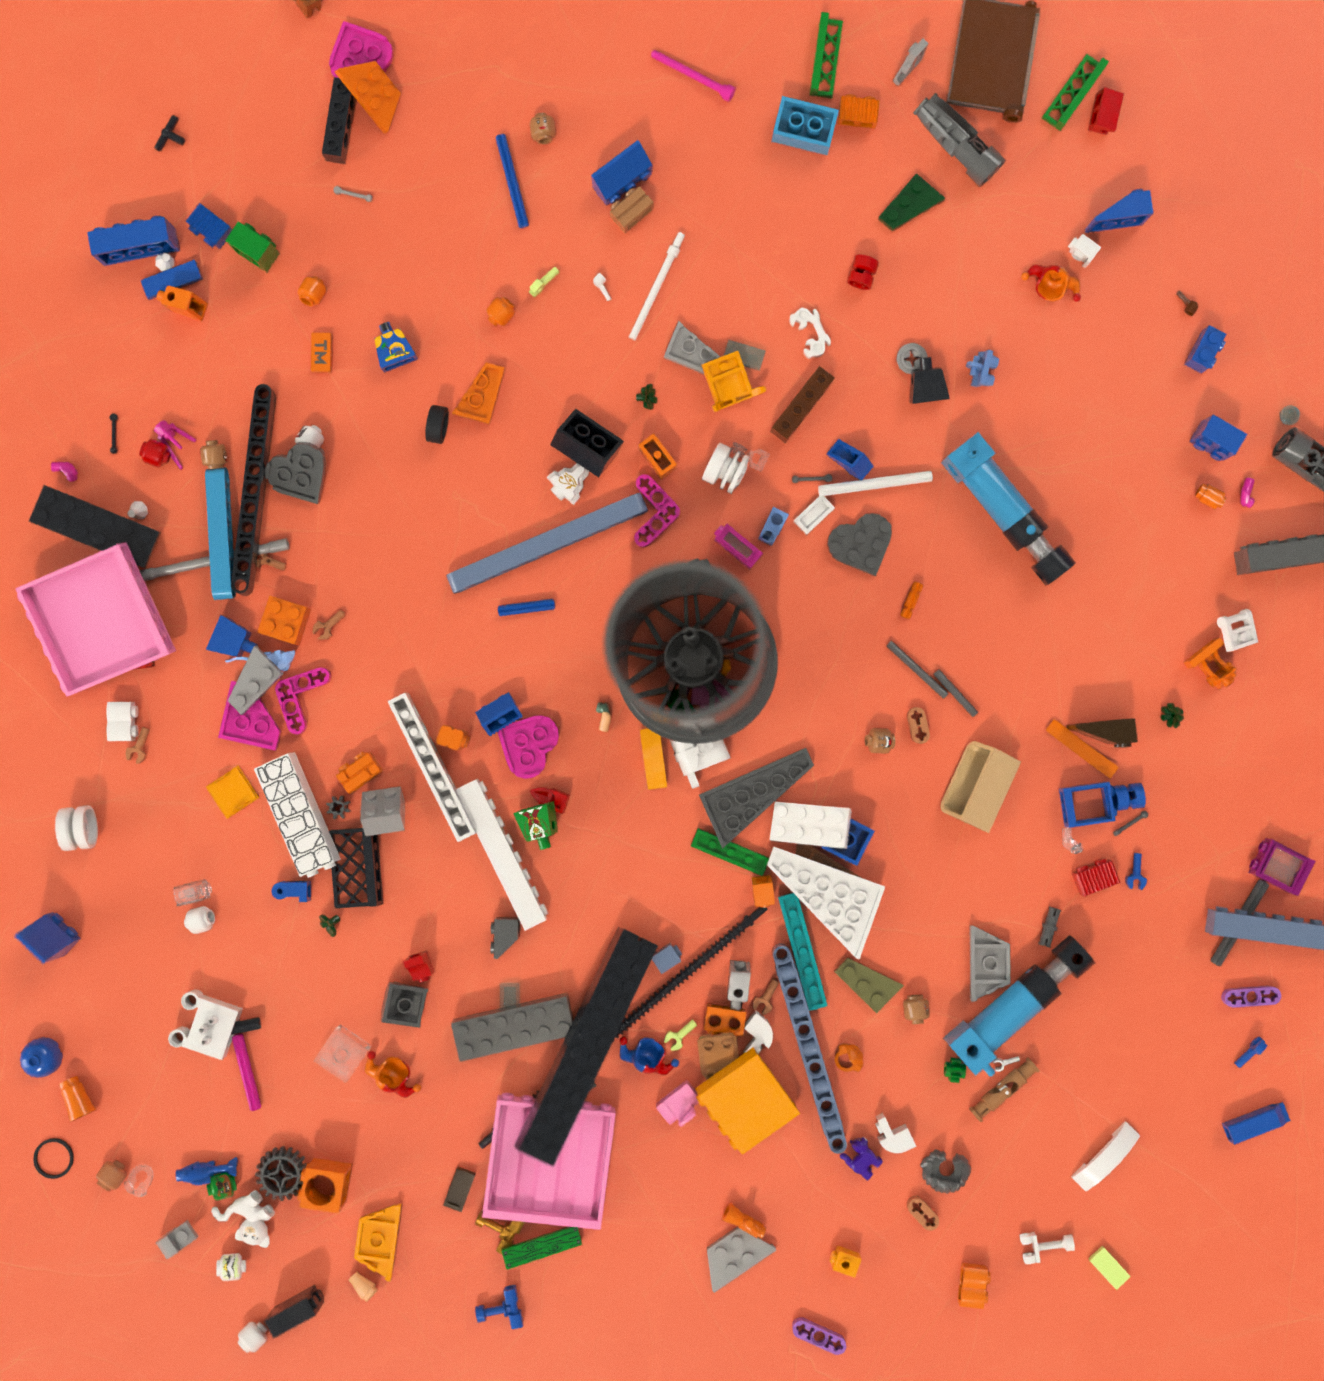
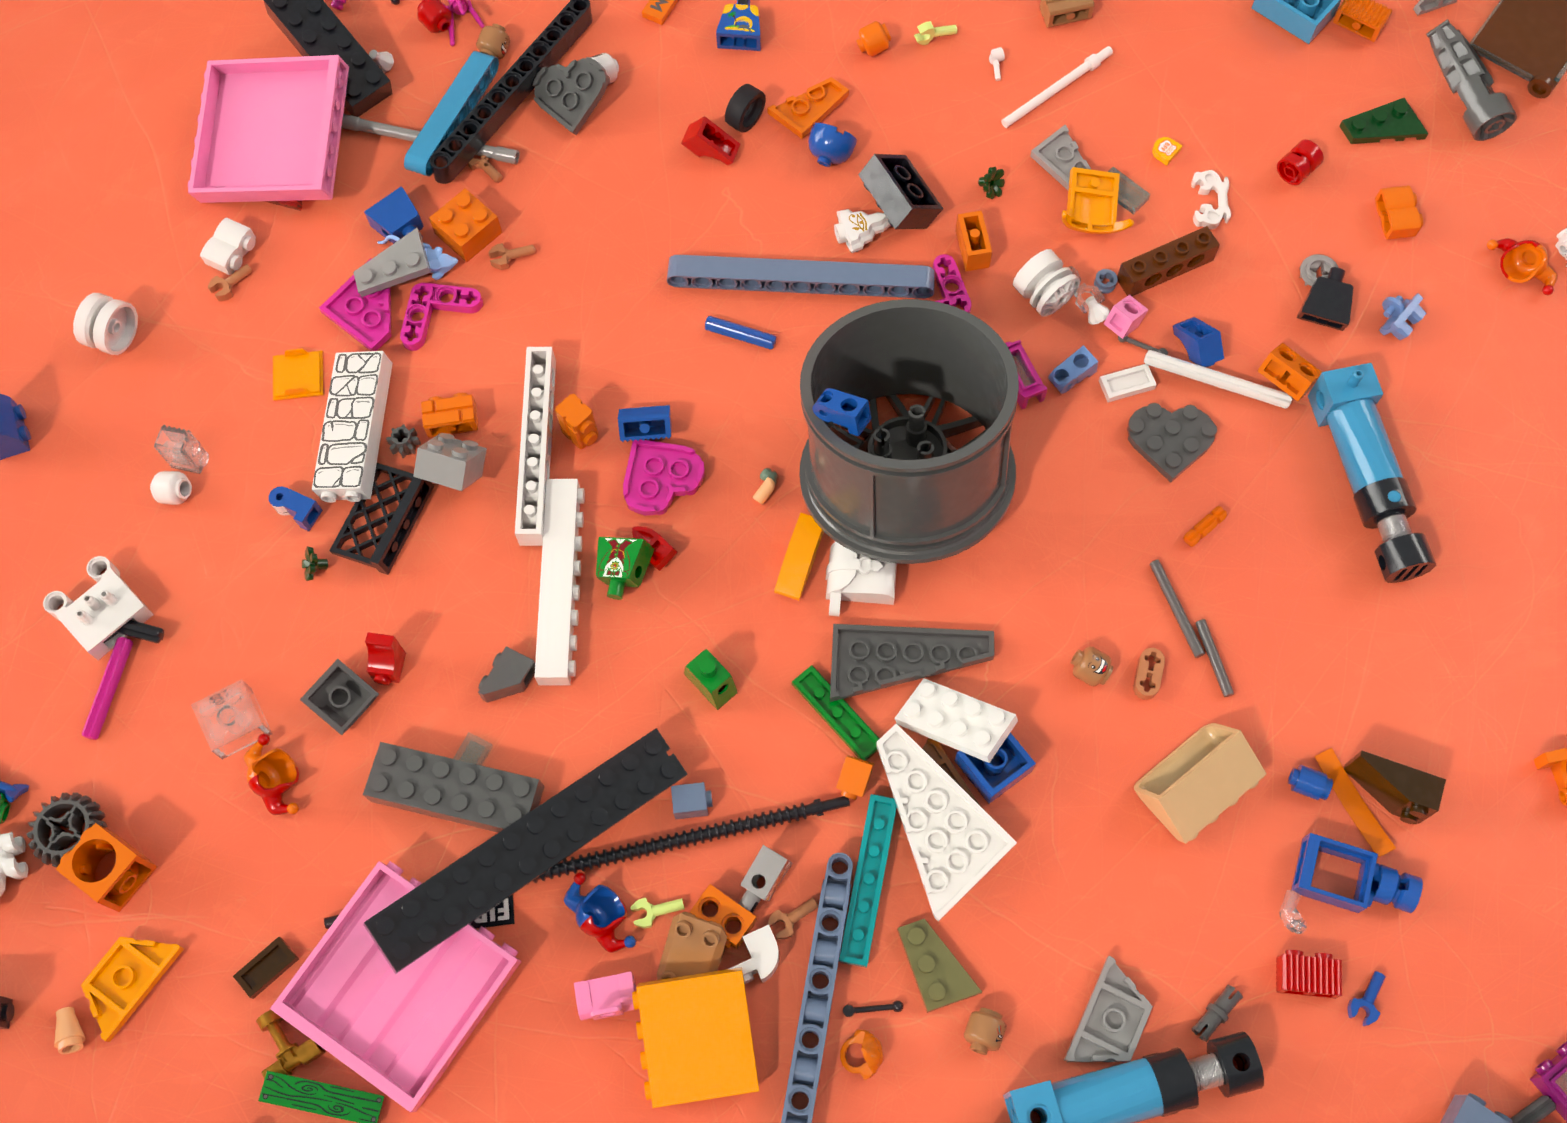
camera: 25 degrees right, 20 degrees down
dark grey hinge [1113,811,1149,836] -> none
dark green plant [1160,703,1184,728] -> none
none -> red arch [681,116,741,166]
none -> green torso [684,649,738,710]
none -> blue cylinder [808,123,857,167]
none -> blue leg [812,388,871,437]
none -> black hinge [843,1000,903,1017]
none -> white rock [1085,296,1111,325]
none -> sand blue bush [1094,269,1118,294]
none -> bright pink brick [1103,295,1149,339]
none -> yellow tile [1152,137,1182,166]
none -> orange brick [1257,342,1322,401]
none -> blue brick [1288,765,1333,800]
none -> orange brick [1375,185,1423,240]

